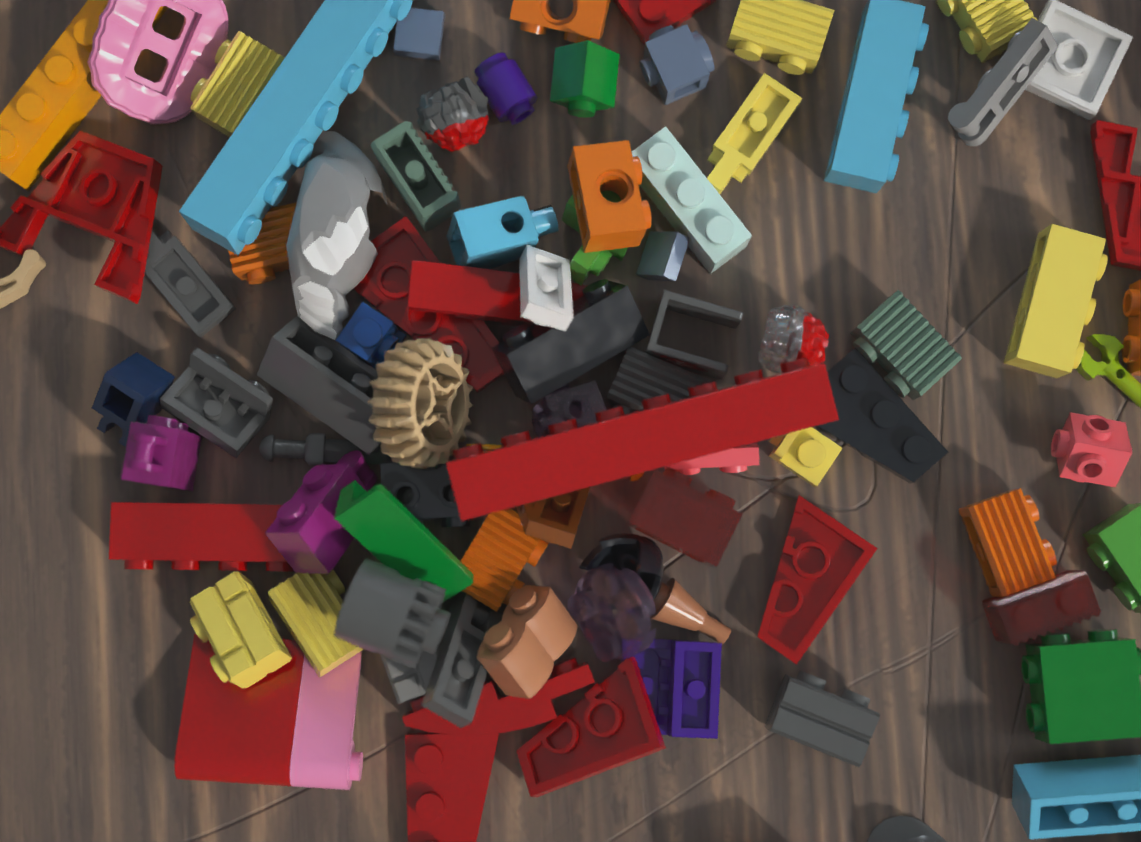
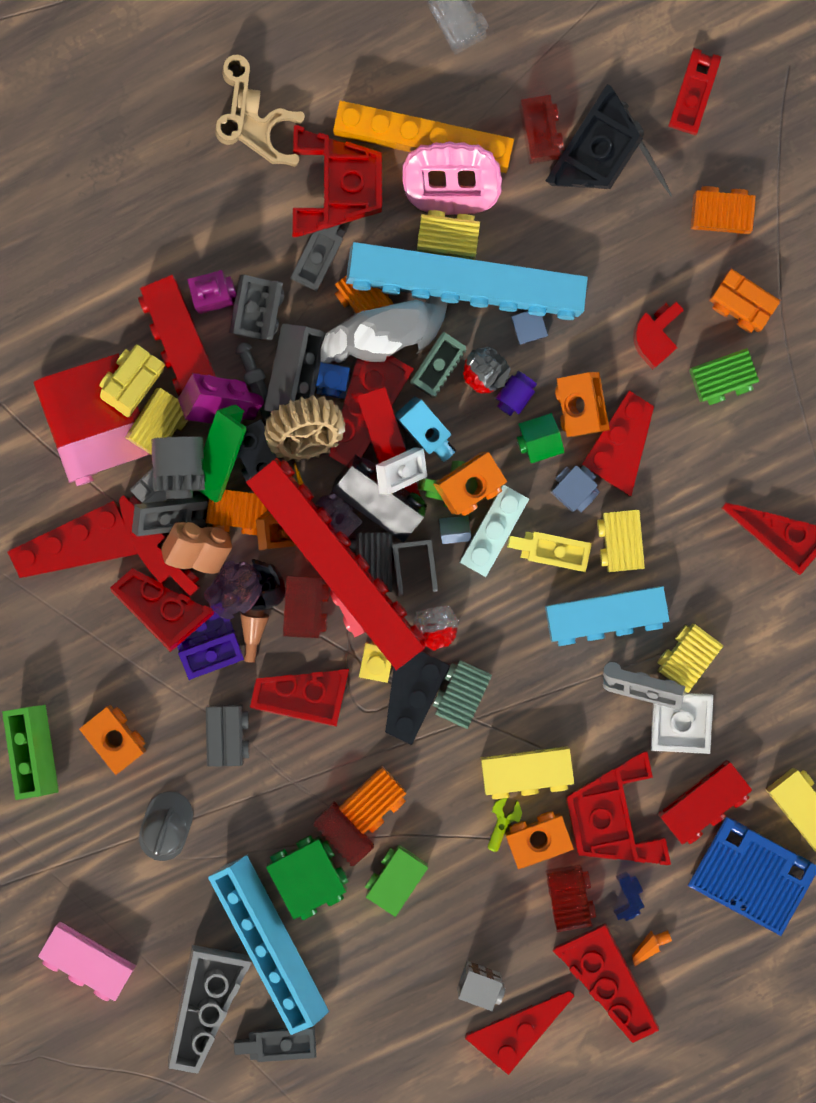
camera: 70 degrees right, 5 degrees up
dark blue brick [92,352,175,447] -> none
coral brick [1051,412,1133,488] -> none

